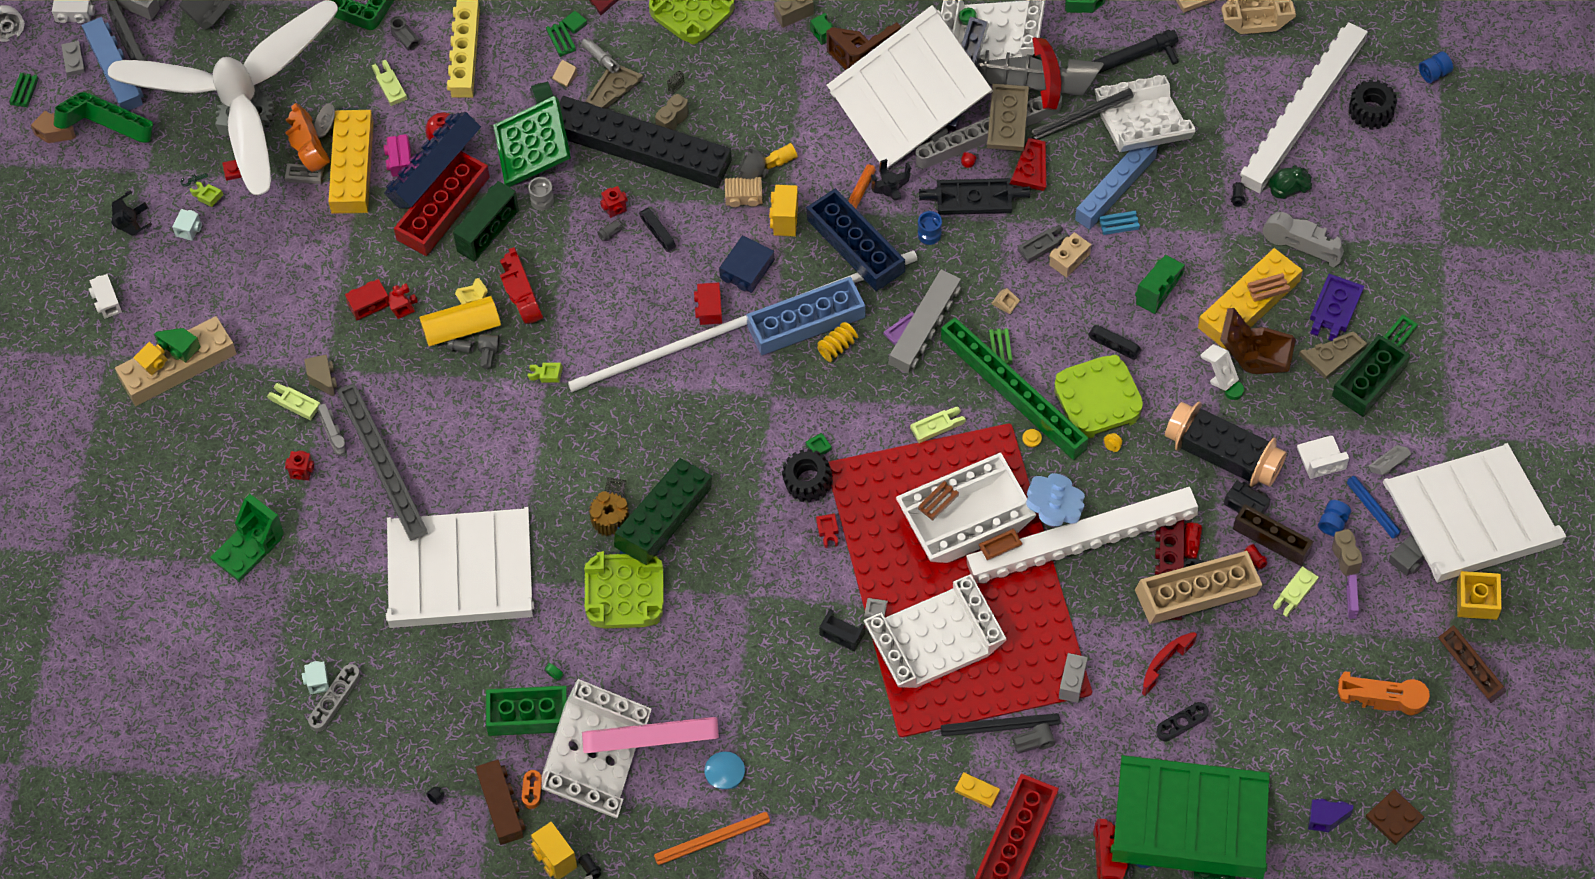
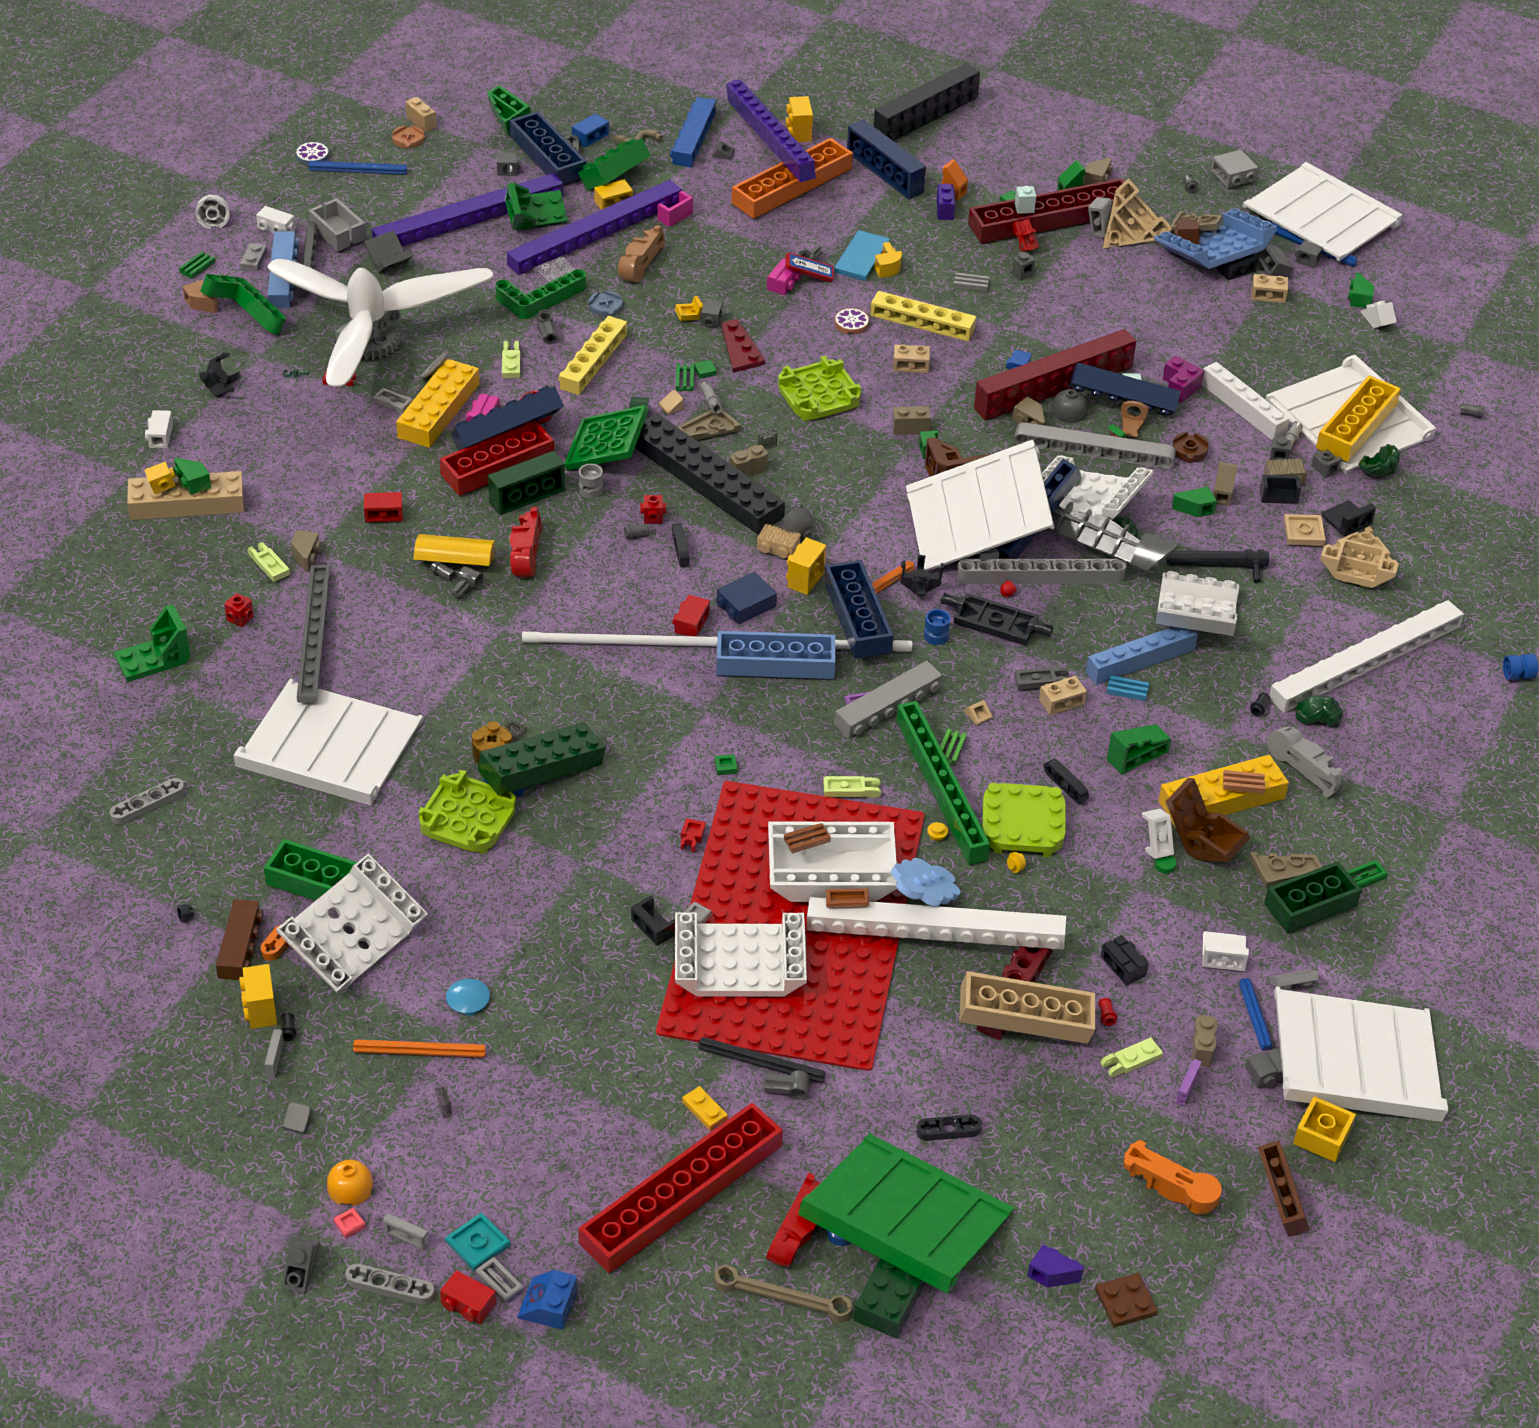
camera: 20 degrees right, 15 degrees down
light aqua brick [172,209,202,241] -> none
lime plate [189,182,224,207] -> none
orange piece [285,103,330,172] -> none
light aqua brick [302,661,329,694] -> none
light grey hinge [318,403,346,456] -> none
red piece [389,284,418,319] -> none
light yellow bracket [455,278,488,304] -> none
lime plate [527,363,563,383] -> none
green tile [544,663,564,681] -> none
bright pink beam [582,717,719,753] -> none
yellow hinge [765,143,798,169] -> none
black tyre [782,449,833,503] -> none
yellow piece [817,322,858,362] -> none
dark tan plate [987,84,1029,151] -> none
red wing [1009,138,1046,191] -> none
red slope [1032,37,1061,110] -> none
black axle [1032,88,1134,140] -> none
light grey brick [1059,653,1088,703] -> none
red slope [1142,632,1197,696] -> none
black brick [1165,402,1287,487] -> none
red hinge [1184,523,1202,559] -> none
dark brown brick [1233,504,1314,567] -> none
dark purple tile [1310,274,1364,341] -> none
blue wheel [1318,500,1351,537] -> none
black tyre [1349,80,1397,130] -> none

